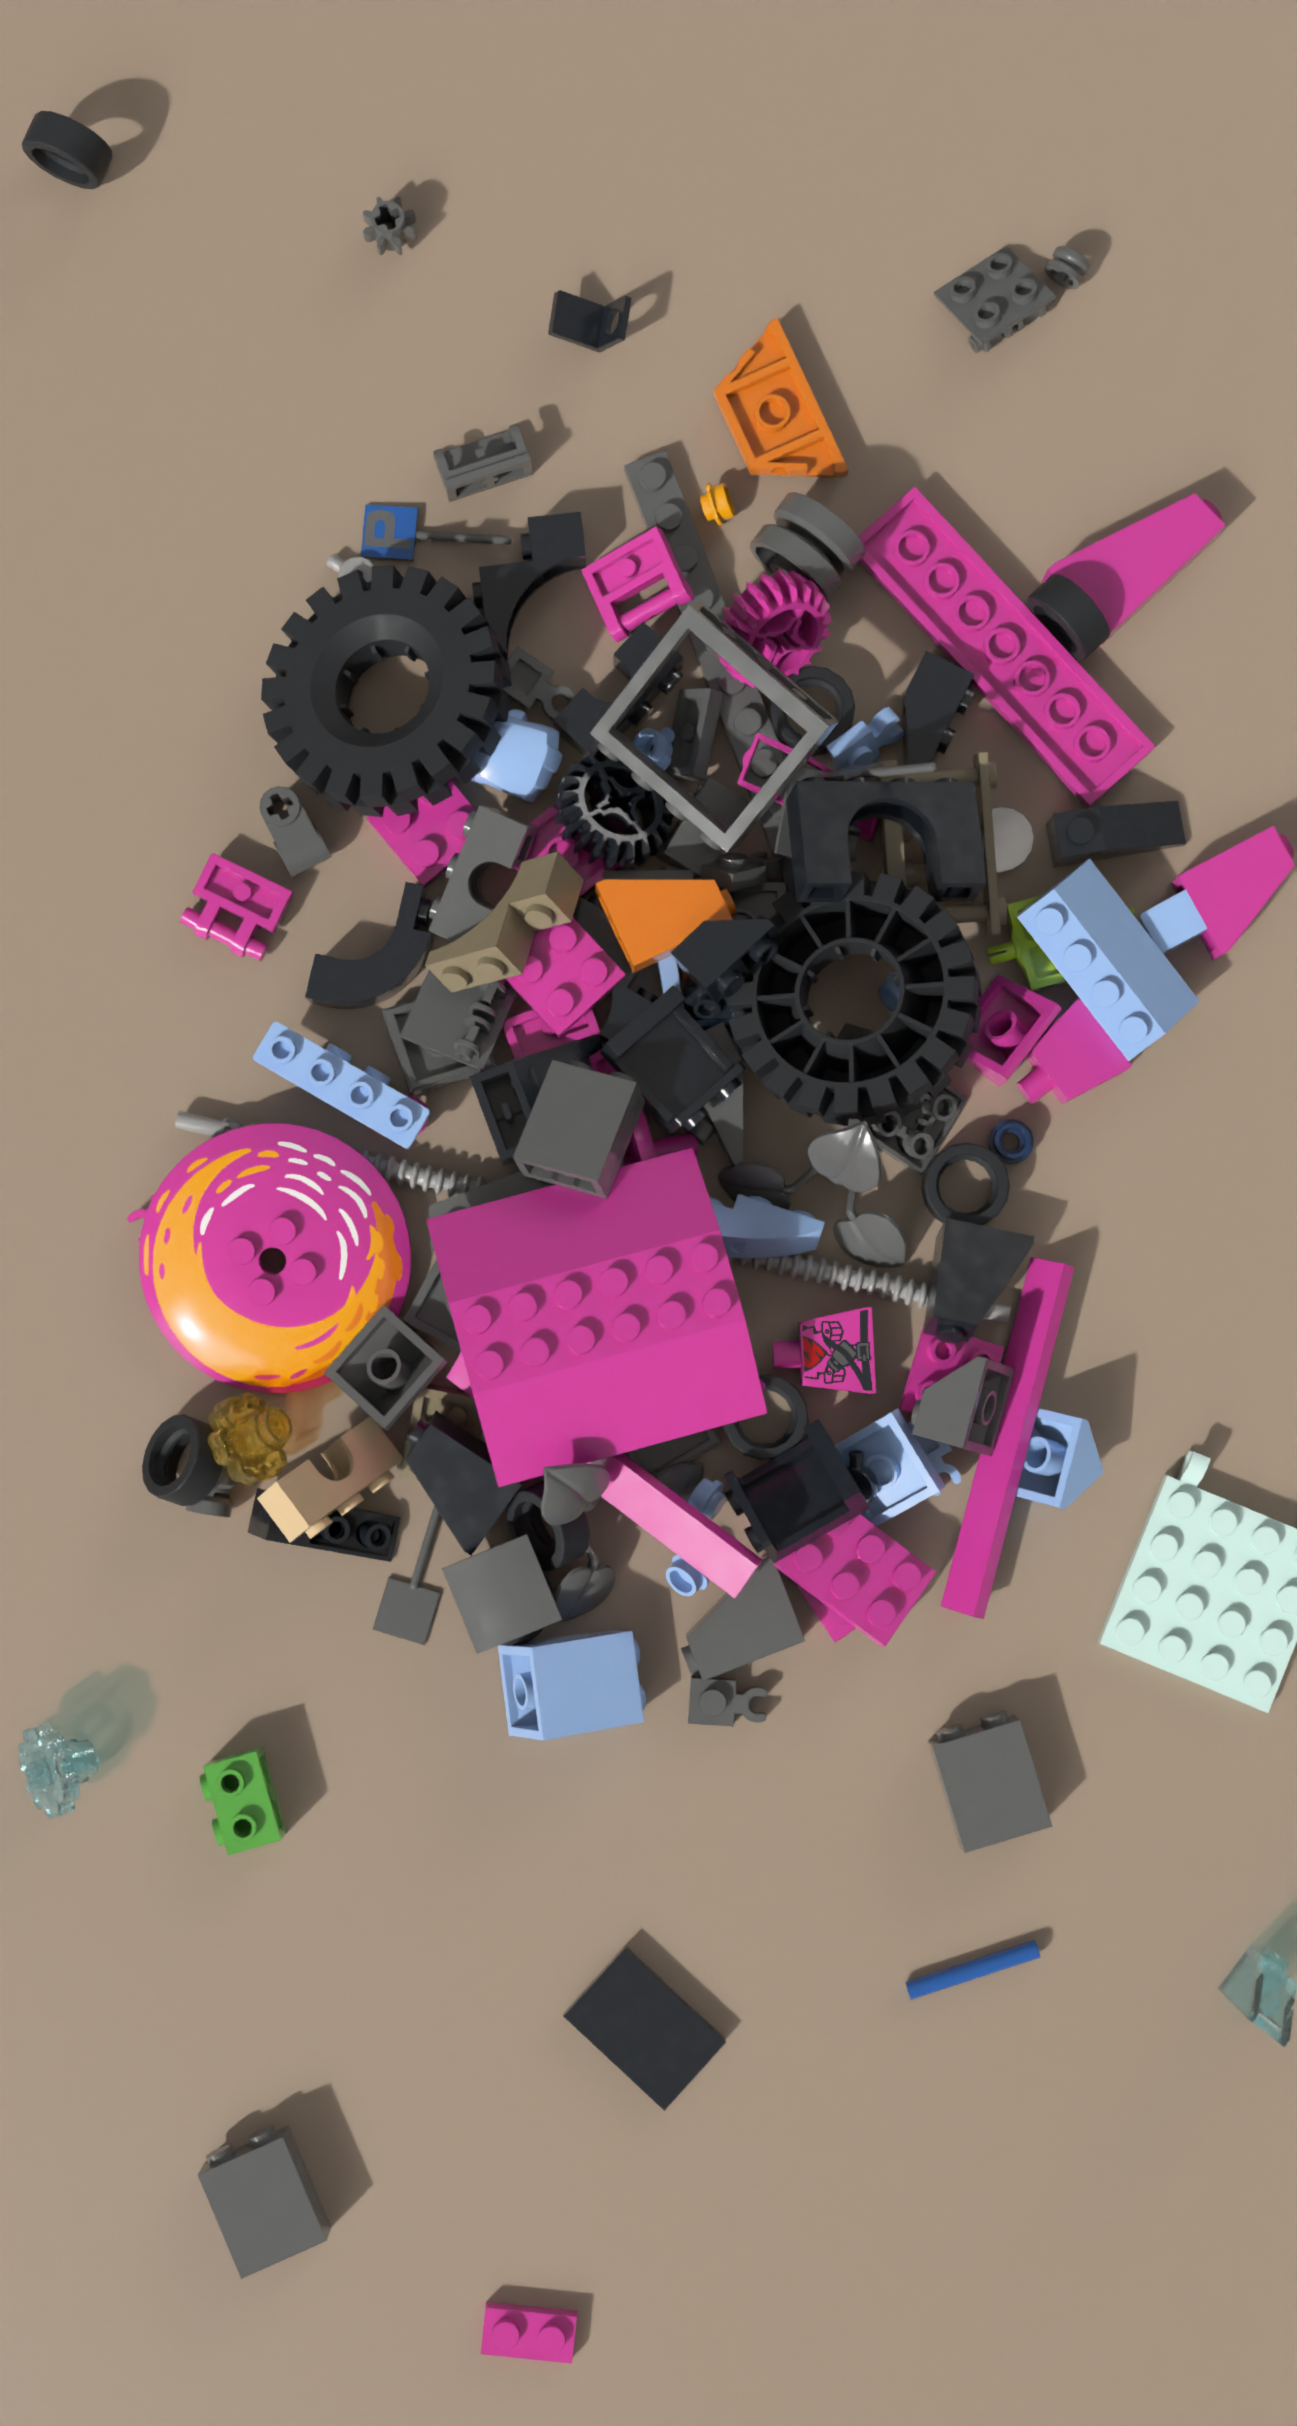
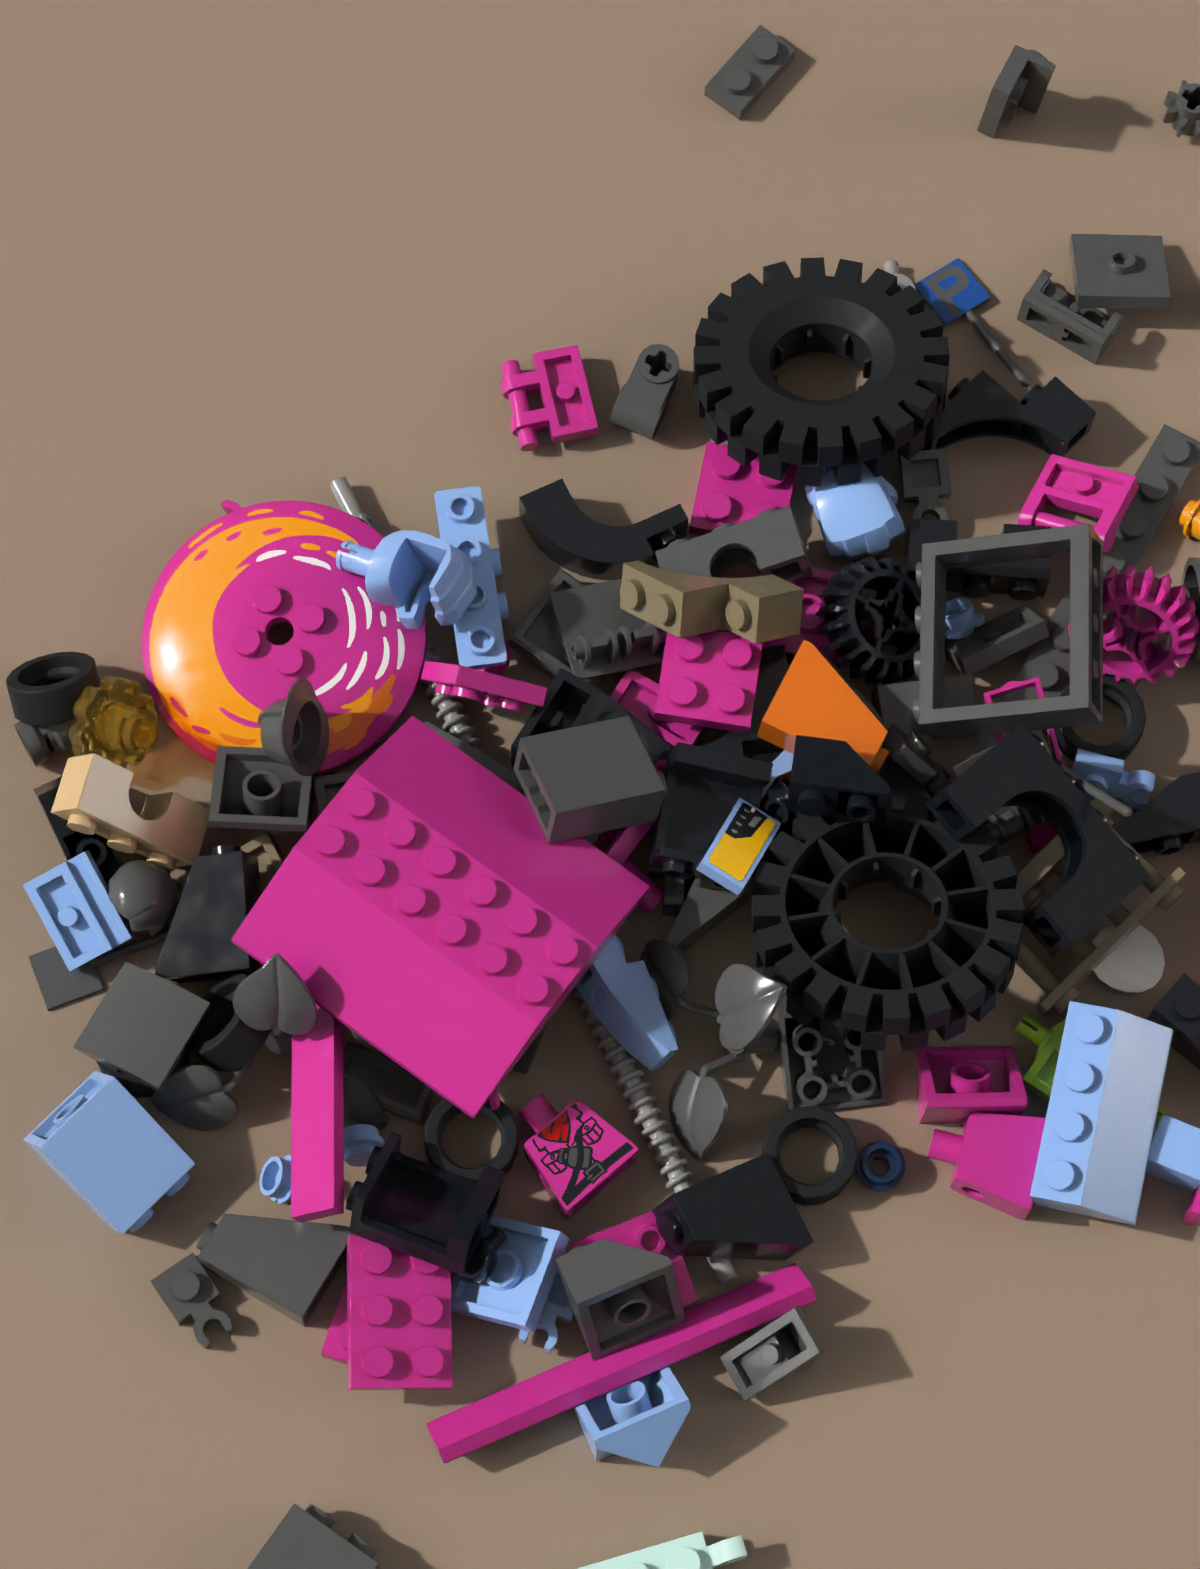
camera: 50 degrees right, 15 degrees down
none -> light blue plate [23,850,135,971]
none -> dark grey hair [108,860,179,937]
none -> dark grey piece [257,678,329,776]
none -> light blue piece [336,530,477,629]
none -> dark pink plate [421,661,547,713]
none -> slope [696,798,781,895]
none -> dark grey plate [704,25,796,120]
none -> dark grey slope [720,1306,824,1401]
none -> dark grey bracket [977,45,1056,138]
none -> dark grey plate [1069,234,1171,310]

